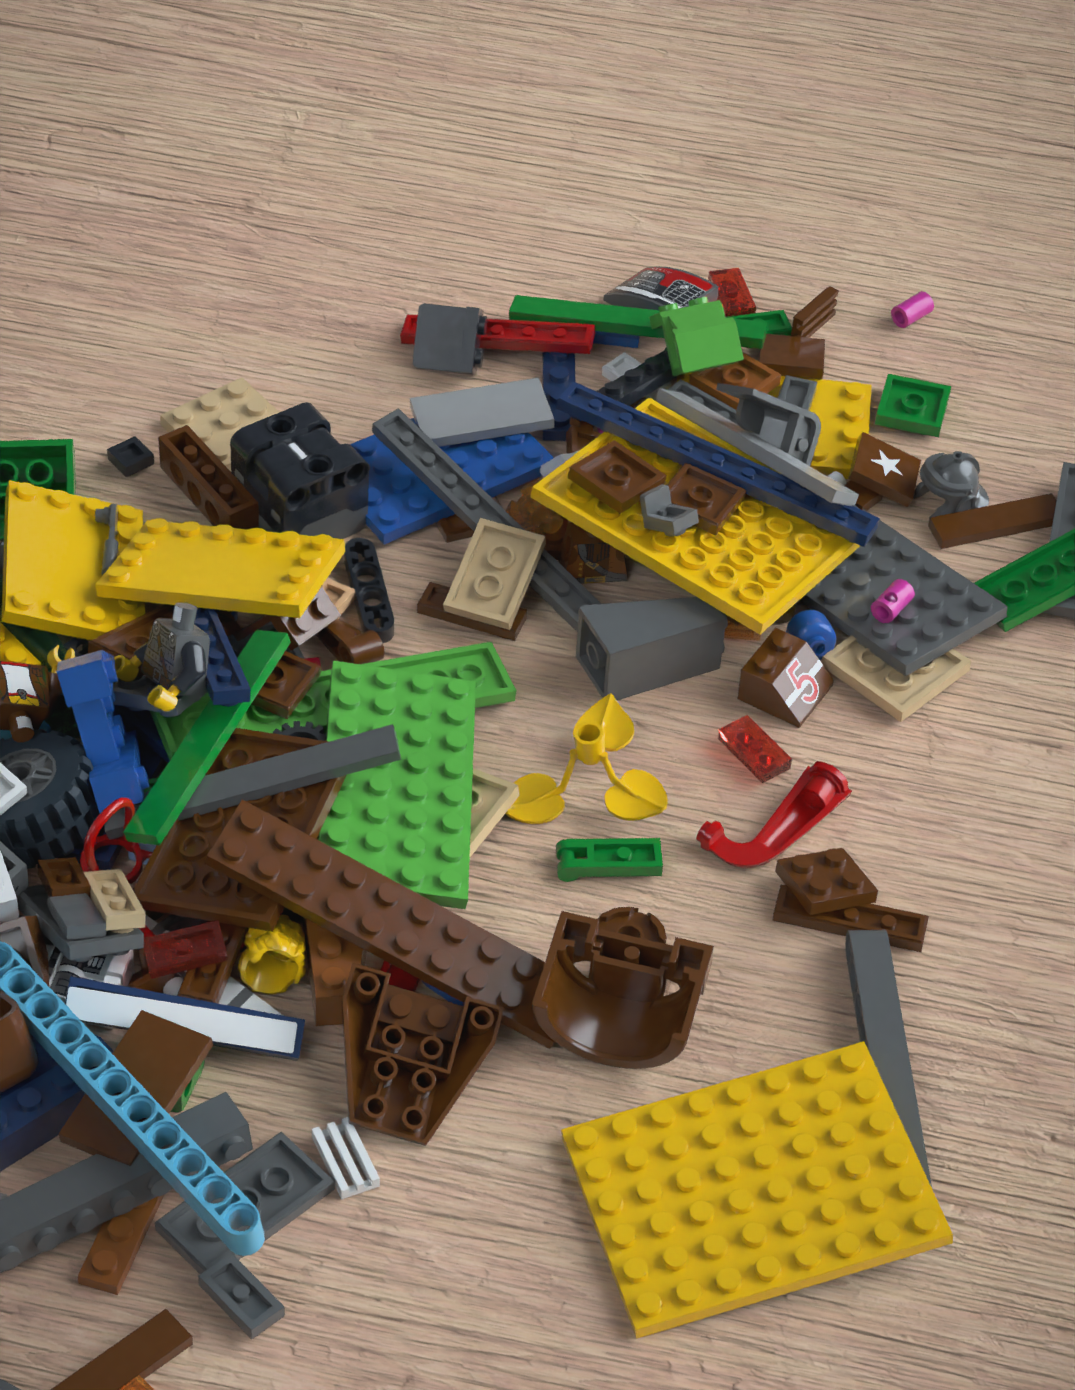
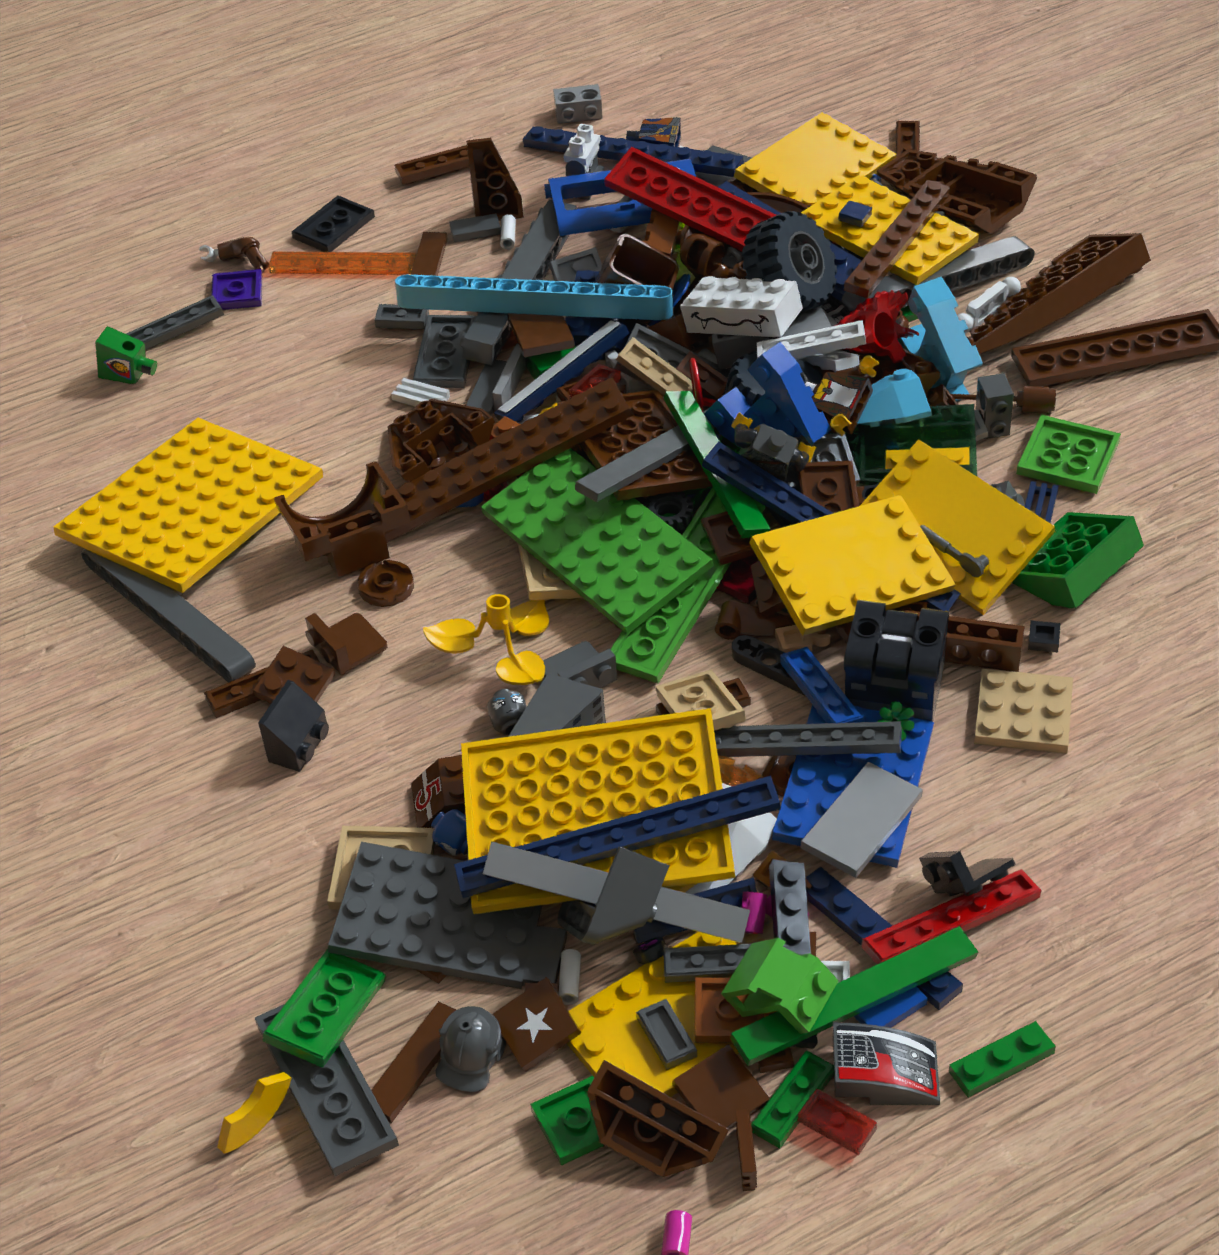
camera: 145 degrees right, 0 degrees up
dark grey tile [49,893,106,941] -> none
green plate [555,838,663,882] -> none
reddish brown plate [567,440,667,514] -> none
dark grey bracket [640,484,699,536] -> none
reddish brown tile [667,463,747,536] -> none
red animal [696,761,852,868] -> none
clear red plate [718,715,792,783] -> none
dark pink piece [871,579,915,623] -> none
none -> black slope [258,680,329,772]
none -> reddish brown bracket [305,613,388,675]
none -> dark grey tile [466,360,507,416]
none -> dark grey head [487,689,527,735]
none -> light grey tile [492,344,526,411]
none -> dark grey bracket [543,641,617,688]
none -> reddish brown wedge [587,1060,729,1177]
none -> blue tile [780,647,863,723]
none -> green plant [877,702,914,741]
none -> green plate [949,1021,1056,1098]

